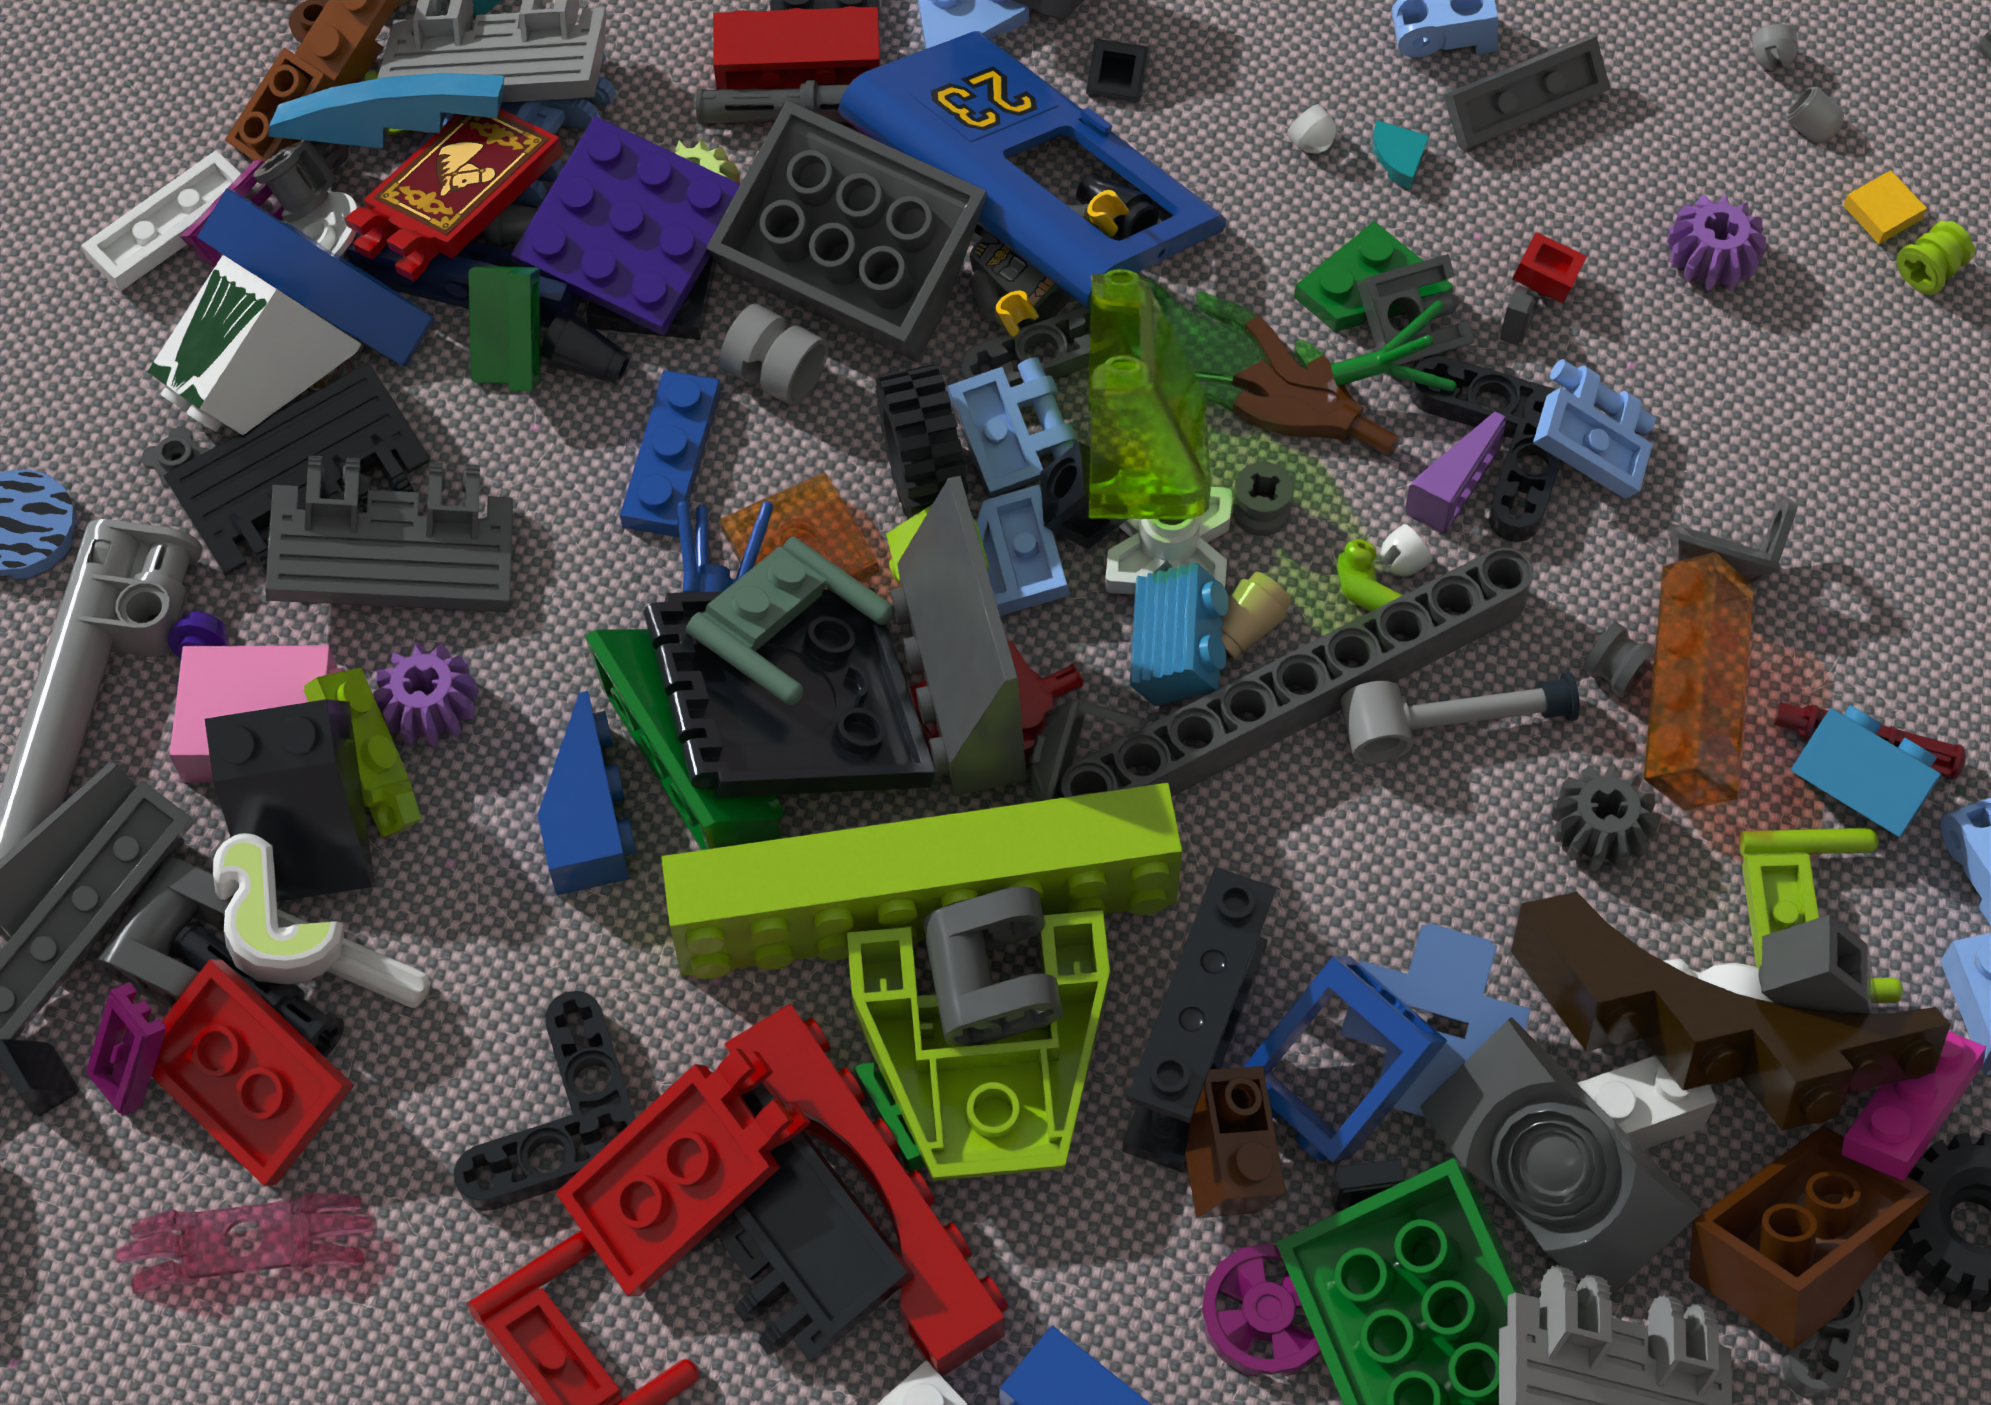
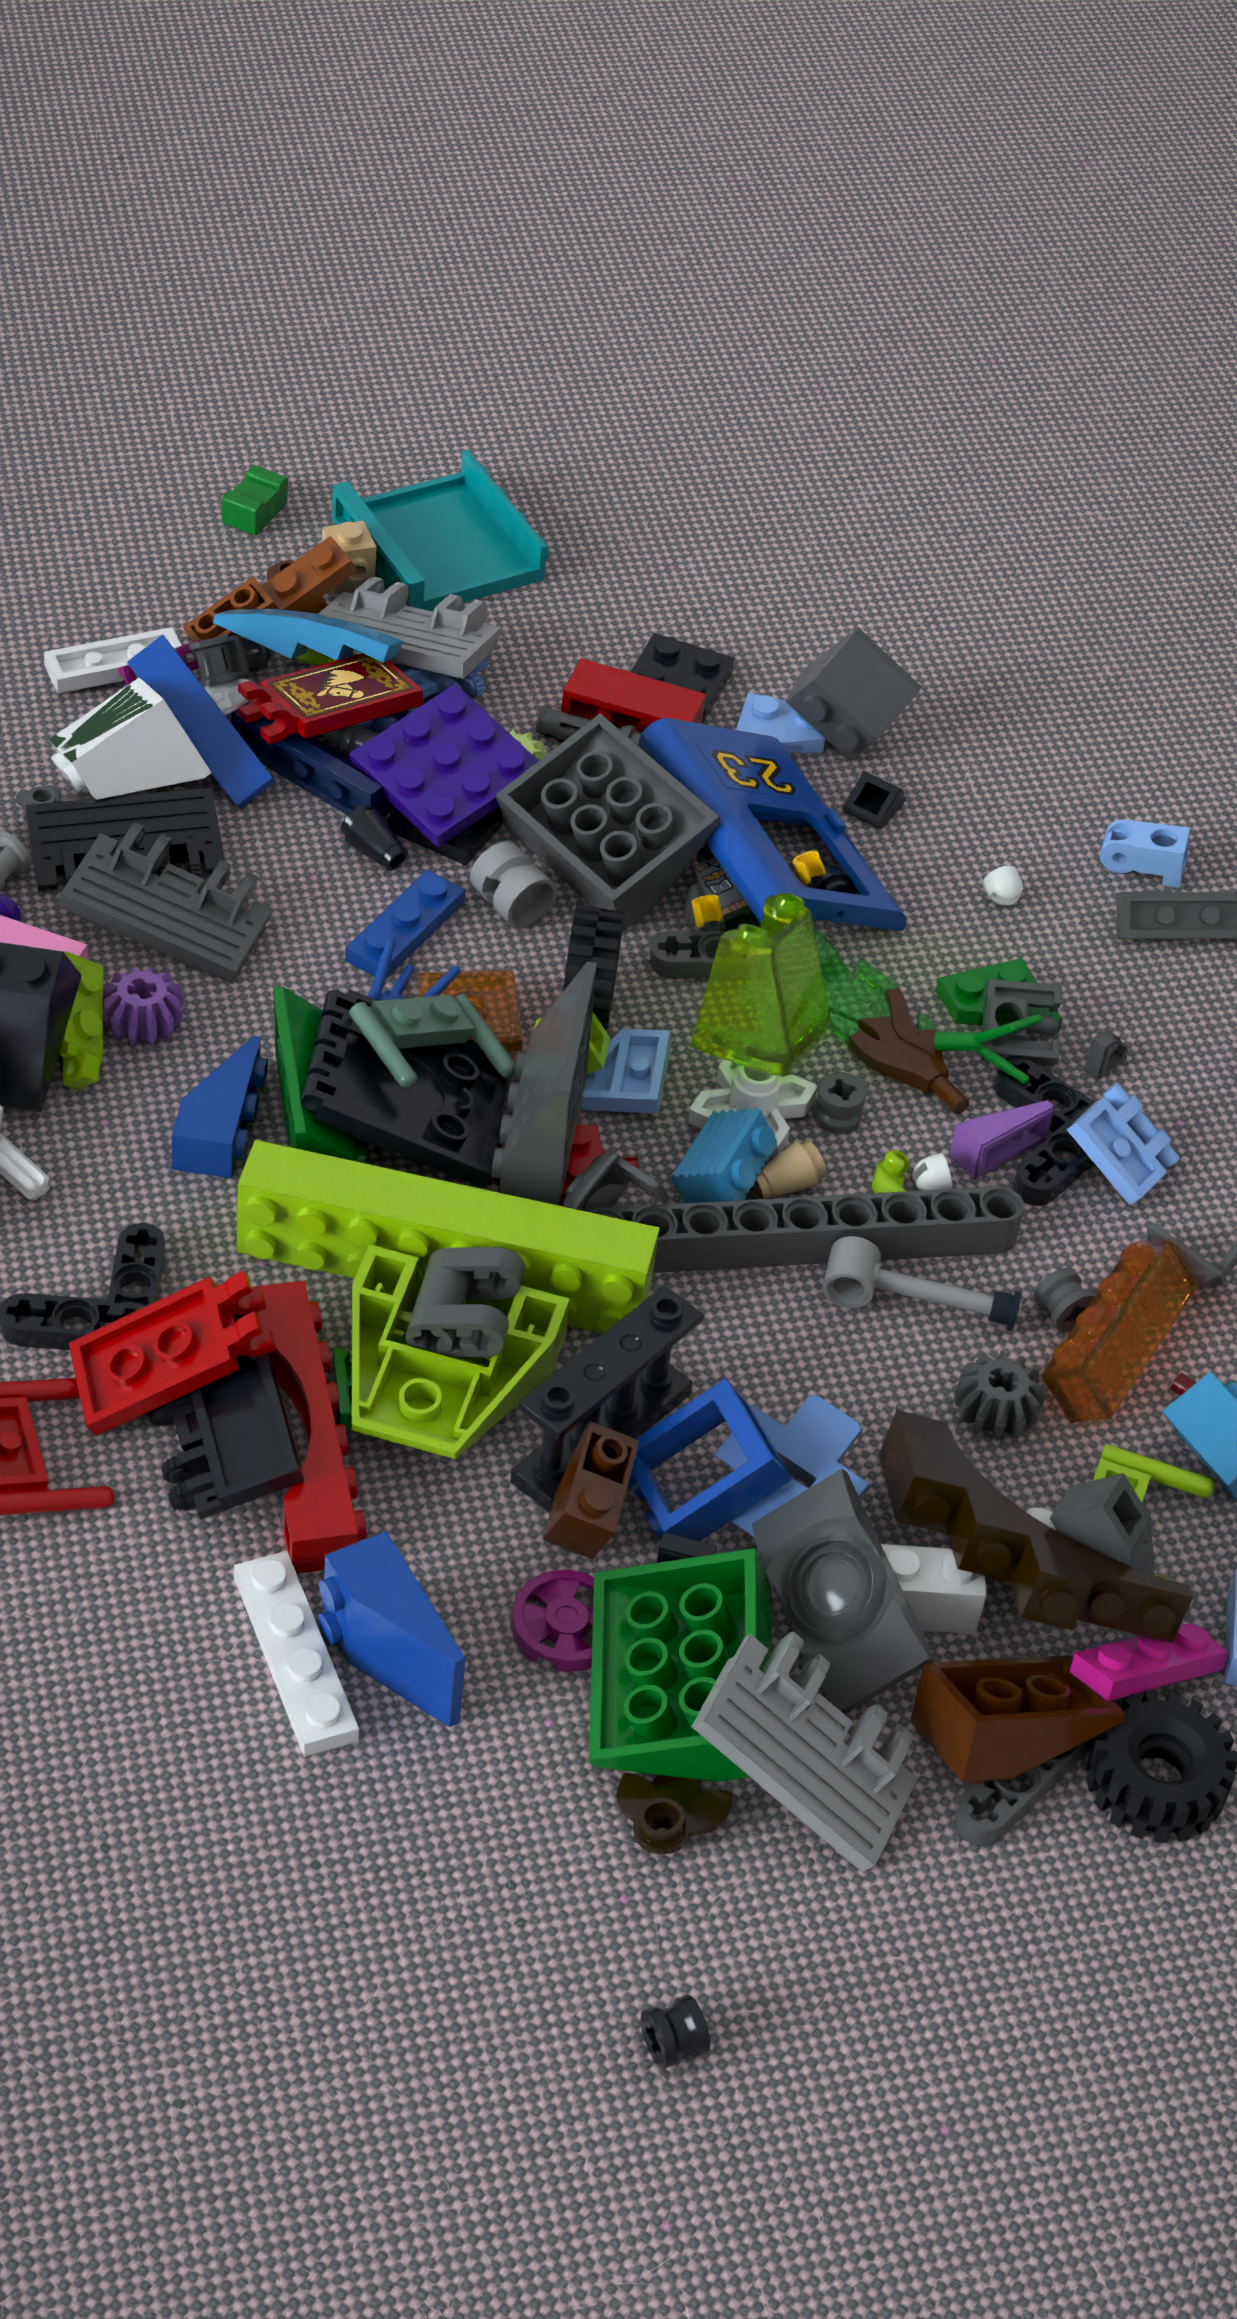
camera: 15 degrees right, 15 degrees down
green panel [469,266,541,391] -> none
light blue plate [947,357,1078,498] -> none
black brick [1040,441,1128,550] -> none
teal tile [1372,120,1429,190] -> none
red plate [1512,232,1587,304] -> none

